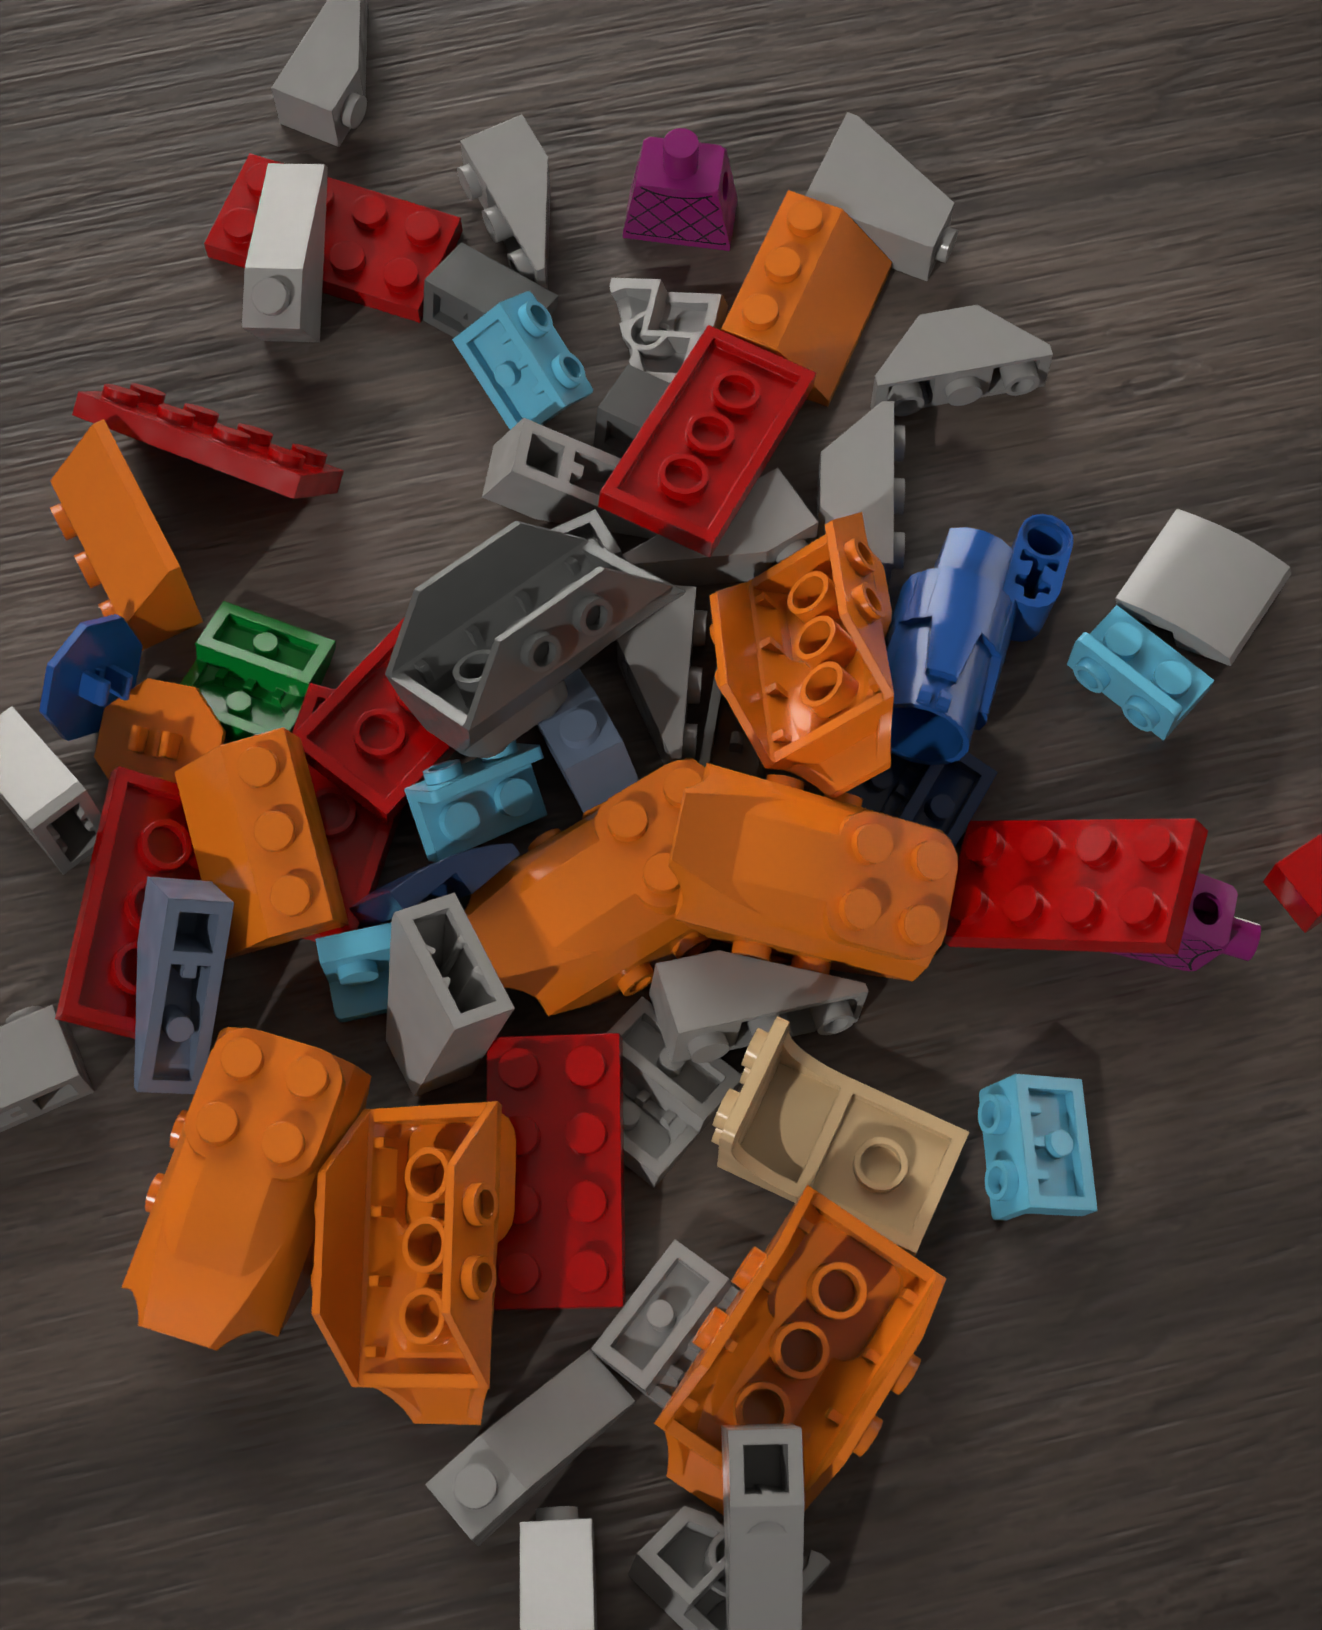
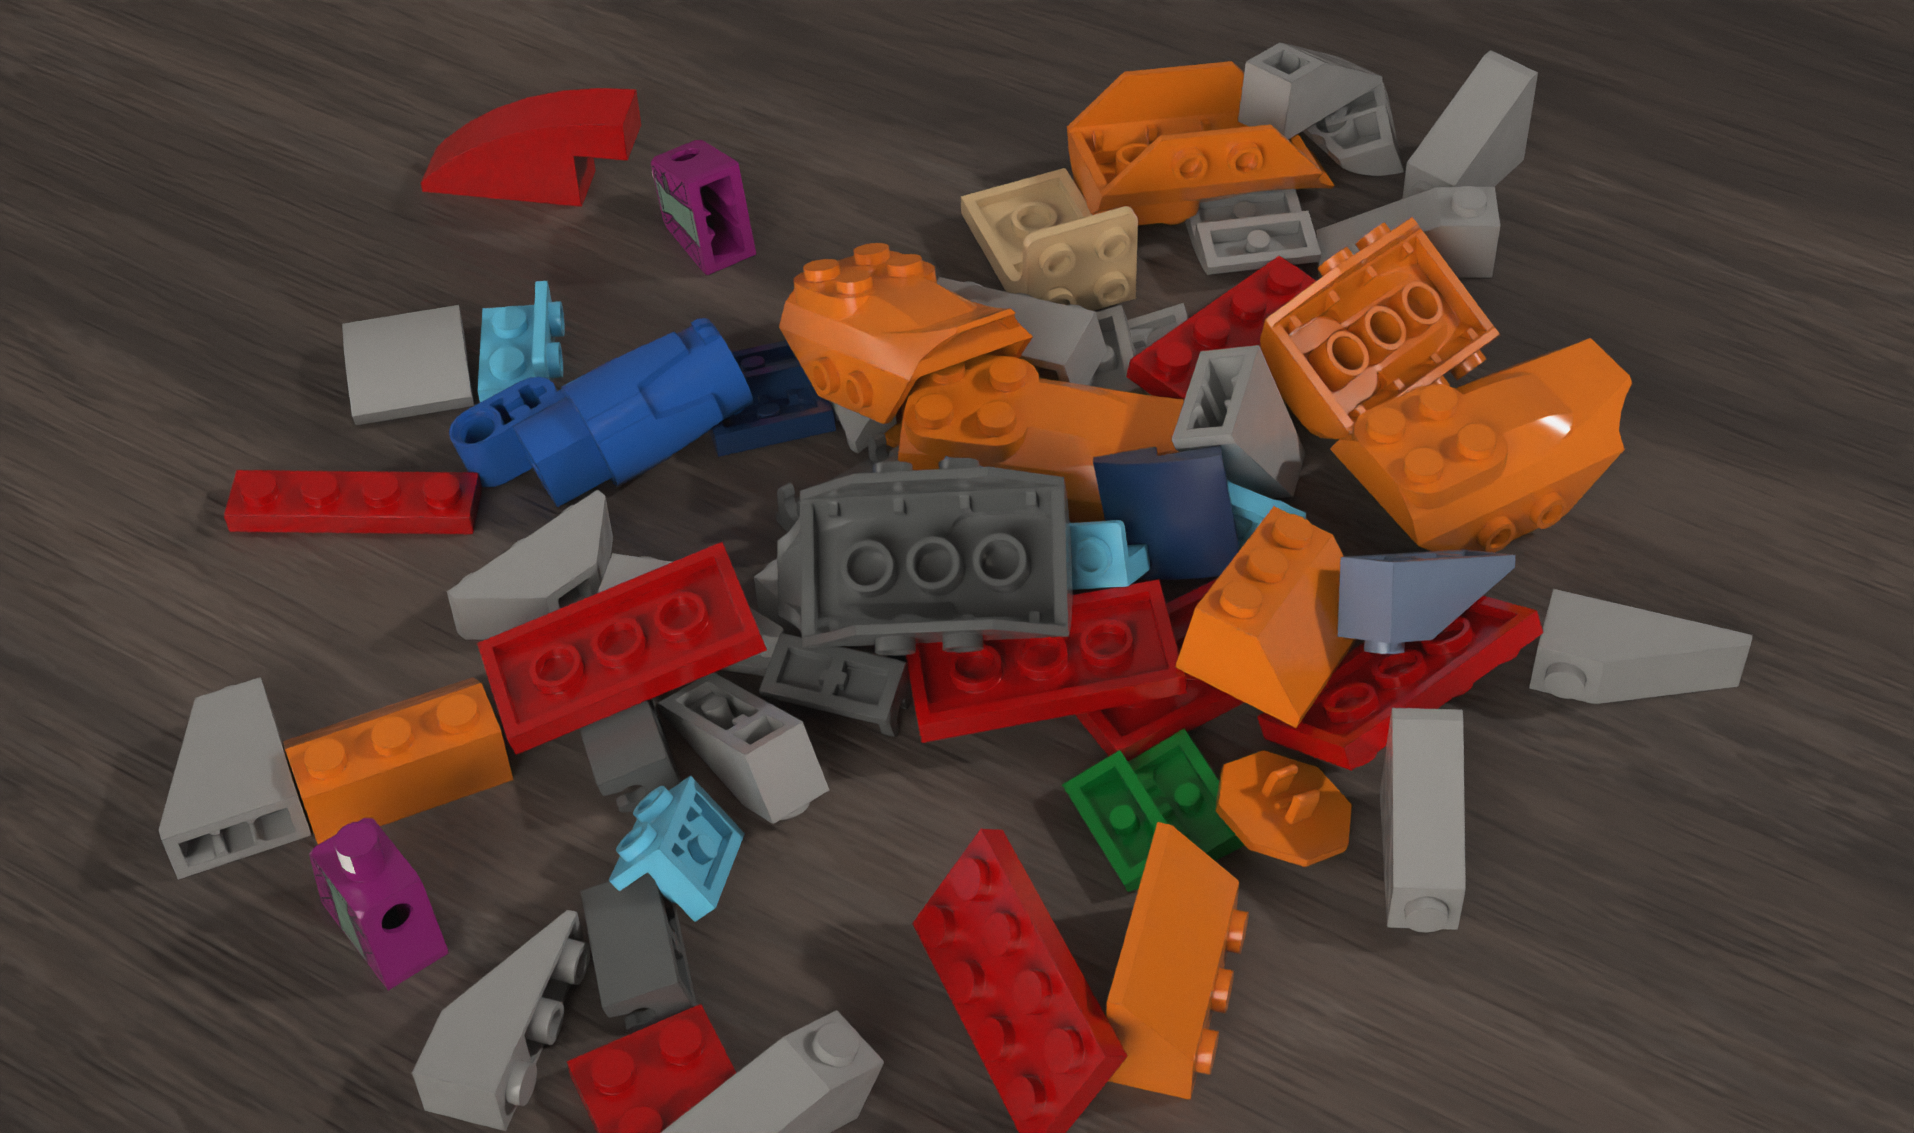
camera: 135 degrees left, 20 degrees down
blue piece [39,614,143,741] -> none
light grey slope [609,278,728,383] -> none
orange slope [709,512,894,798] -> none
light grey slope [870,305,1053,416] -> none
red plate [943,818,1208,954] -> none
medium azure bracket [978,1074,1098,1221] -> none
none -> red plate [224,470,482,534]

